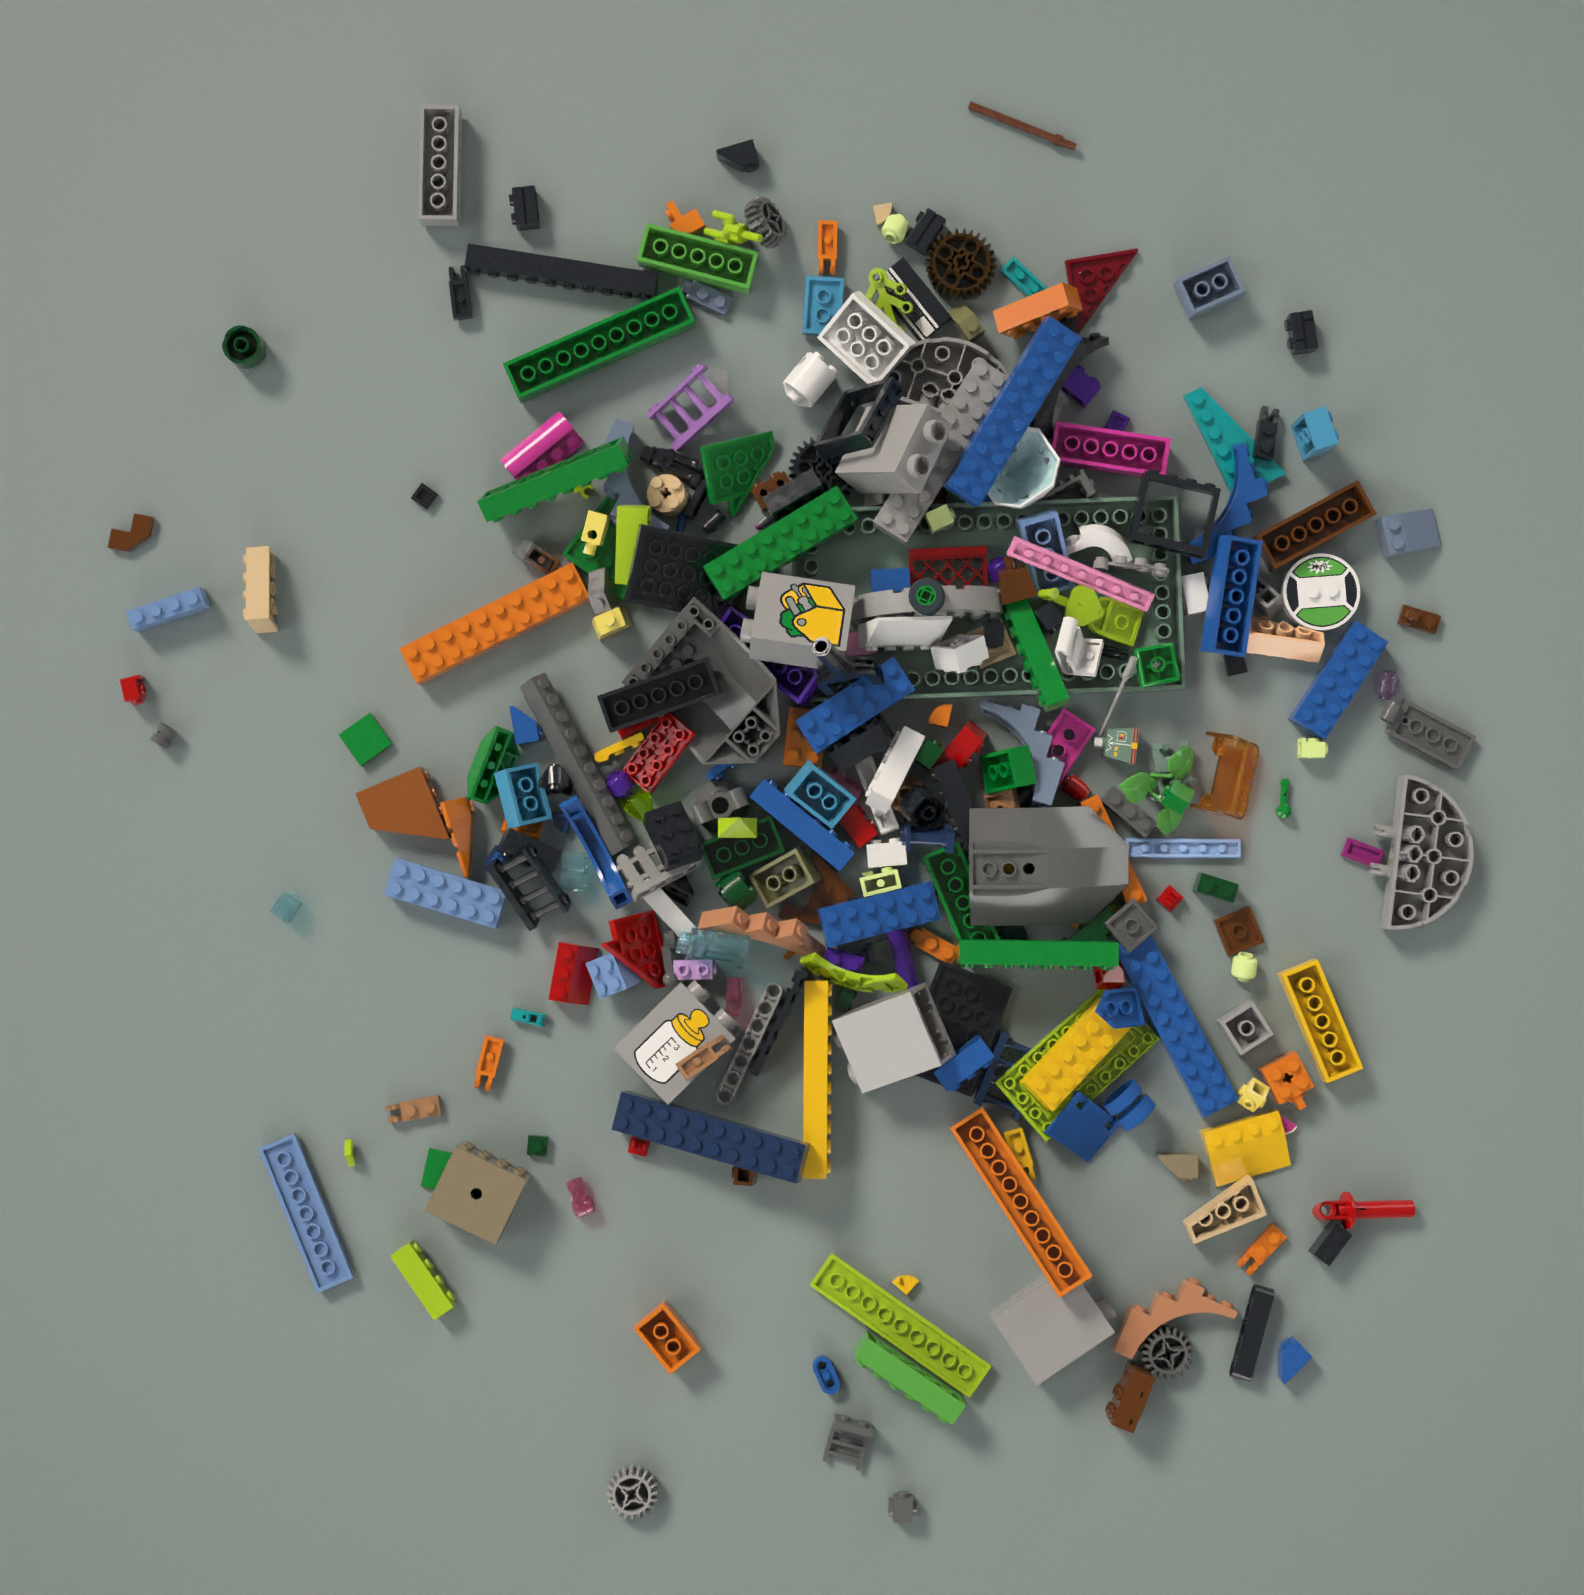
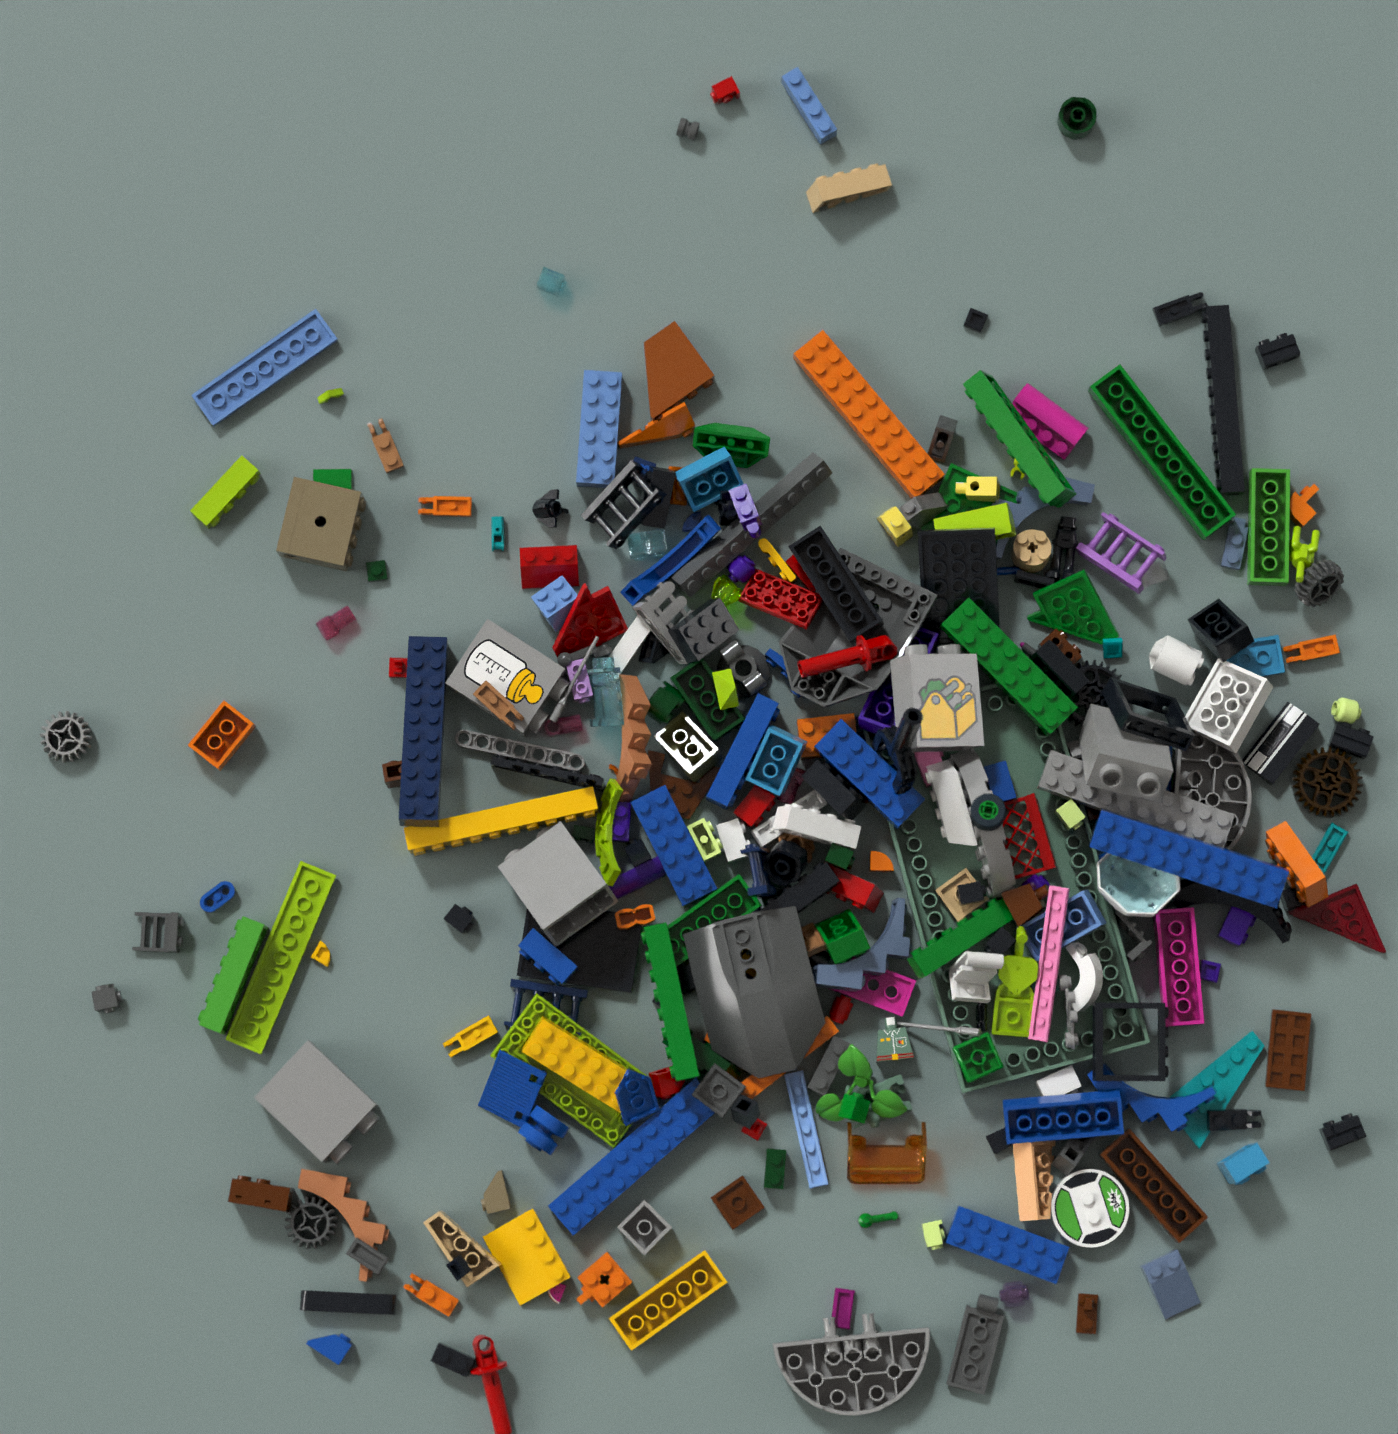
camera: 70 degrees right, 5 degrees down
reddish brown tile [108,513,155,552] -> none
green tile [339,712,393,766] -> none
light grey brick [418,105,462,226] -> none
blue slope [509,706,543,745] -> none
black pin [702,509,726,534] -> none
black slope [716,139,759,173] -> none
lime plant [865,268,913,332] -> none
tan tile [873,202,892,226] -> none
orange hinge [908,927,957,964] -> none
white brick [930,634,989,673] -> none
olive slope [948,303,985,343] -> none
orange brick [950,1107,1093,1298] -> none
sand blue brick [1173,256,1245,320] -> none
yellowish green head [1231,952,1258,982] -> none
light yellow brick [1237,1077,1270,1113] -> none
none -> dark grey tile [346,1237,390,1275]
none -> black brick [443,904,474,934]
none -> black plate [446,1254,472,1281]
none -> black brick [532,489,569,528]
none -> light grey piece [549,636,599,723]
none -> orange brick [615,904,656,930]
none -> brick [729,484,763,538]
none -> black brick [731,1094,760,1129]
none -> red piece [797,635,897,678]
none -> teal tile [1103,638,1123,659]
none -> black brick [1187,599,1255,662]
none -> reddish brown plate [1265,1009,1311,1091]

